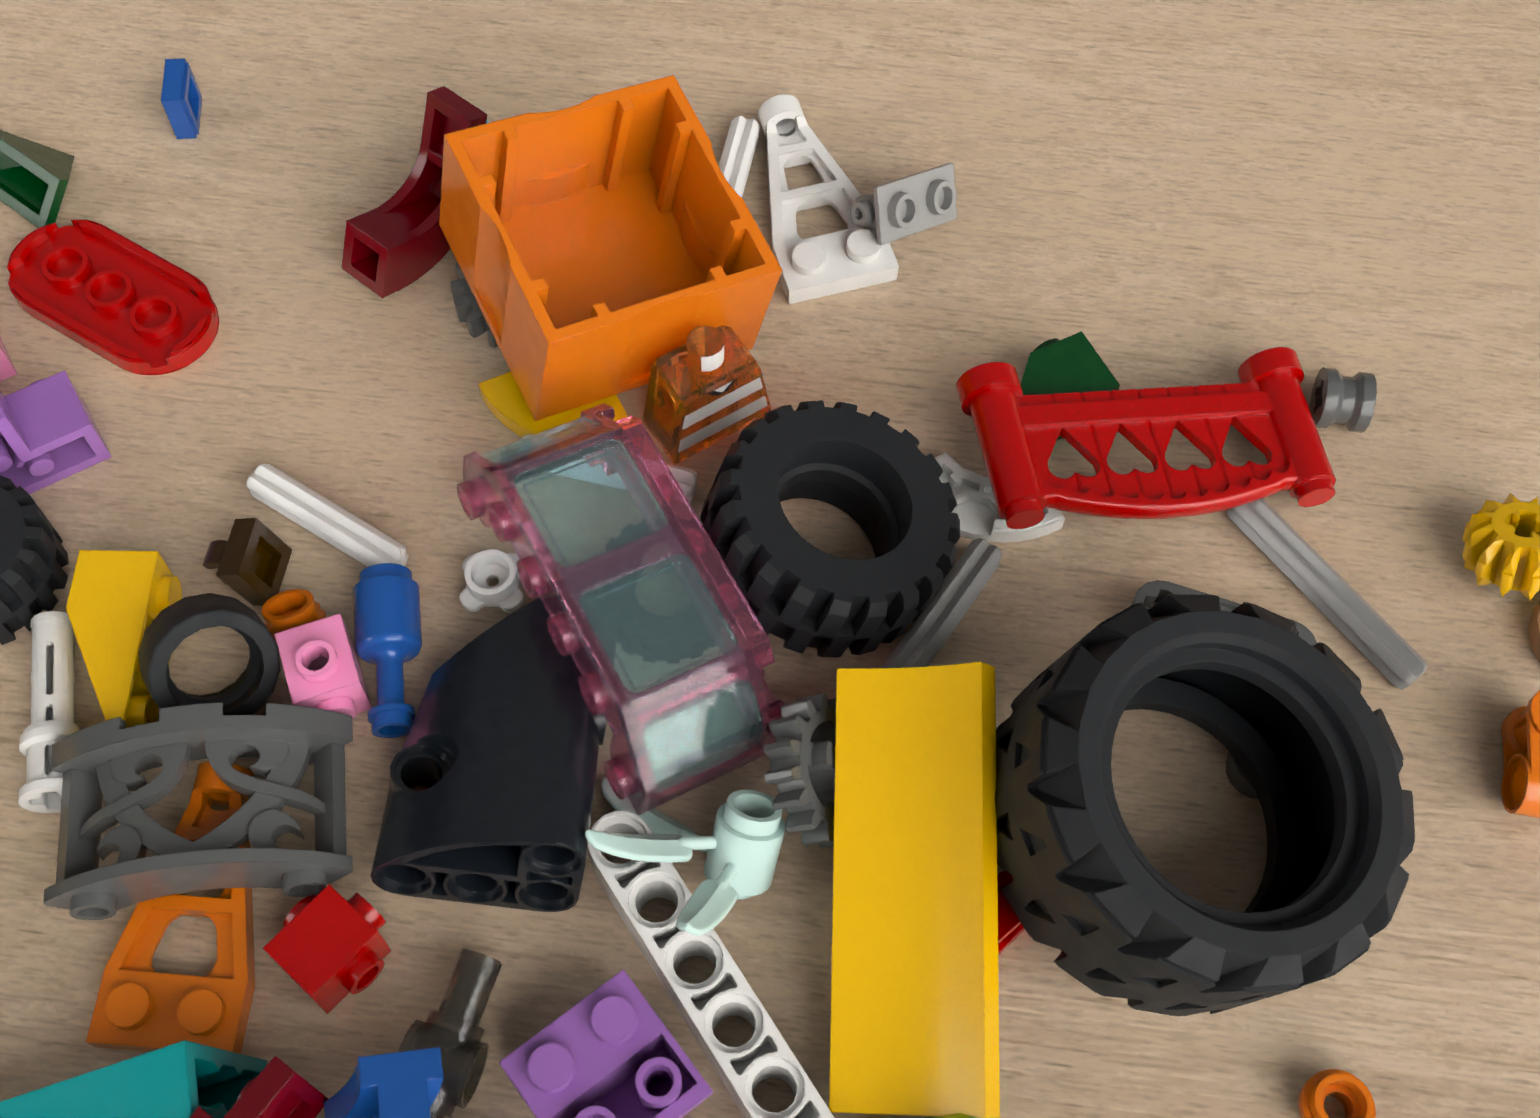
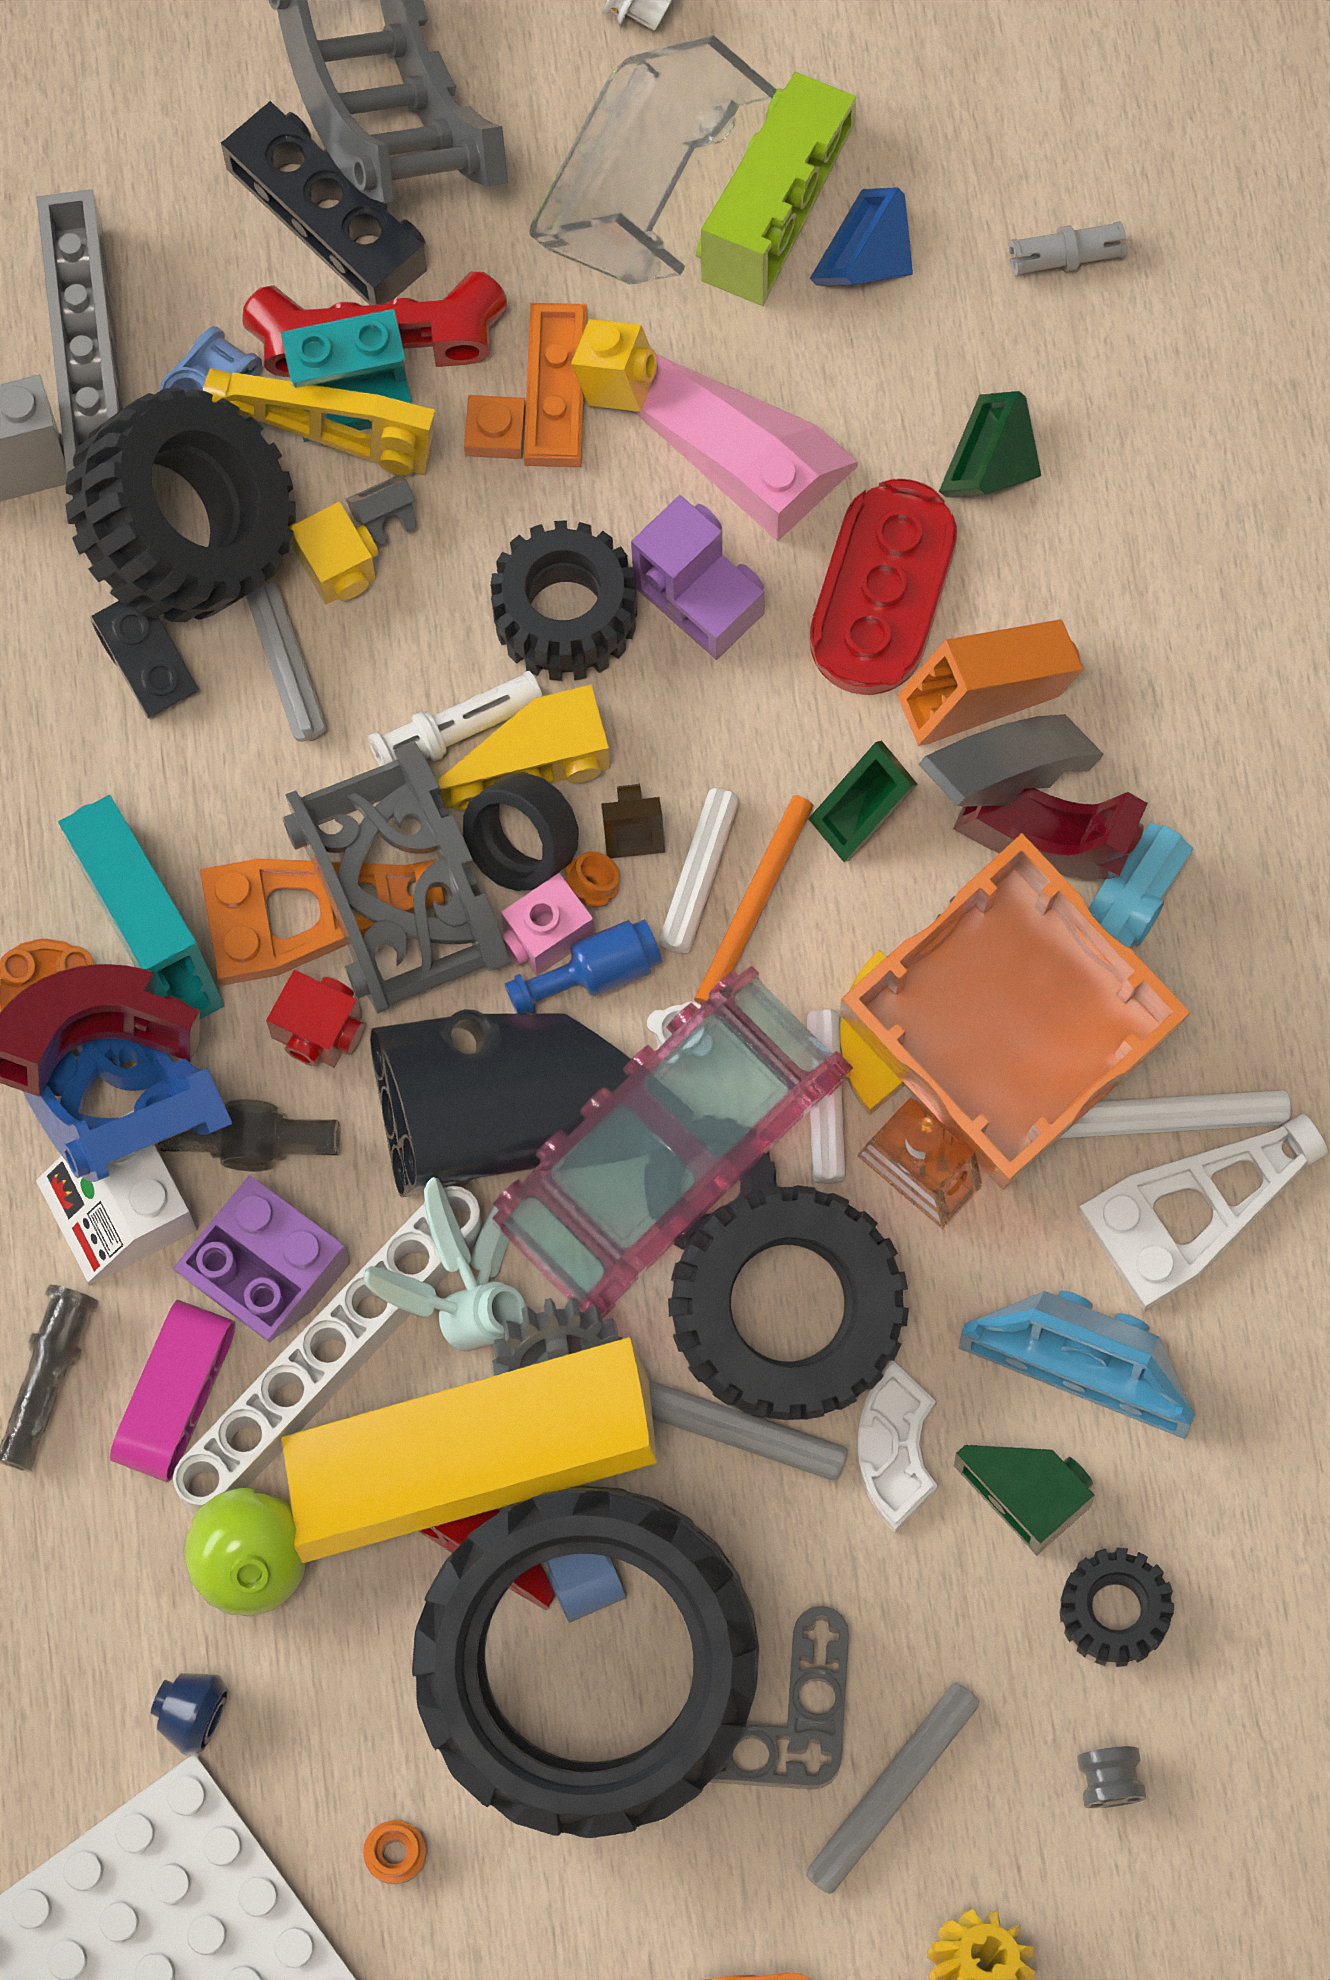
camera: 80 degrees right, 10 degrees up
blue tile [161,58,202,139] -> none
light grey hinge [850,162,957,245] -> none
red piece [956,347,1336,529] -> none
none -> orange bar [694,795,813,1009]
none -> dark green slope [808,740,918,862]
none -> orange slope [897,619,1084,746]
none -> dark grey slope [918,714,1104,806]
none -> dark azure wedge [958,1291,1195,1439]
none -> black tyre [1059,1547,1174,1667]

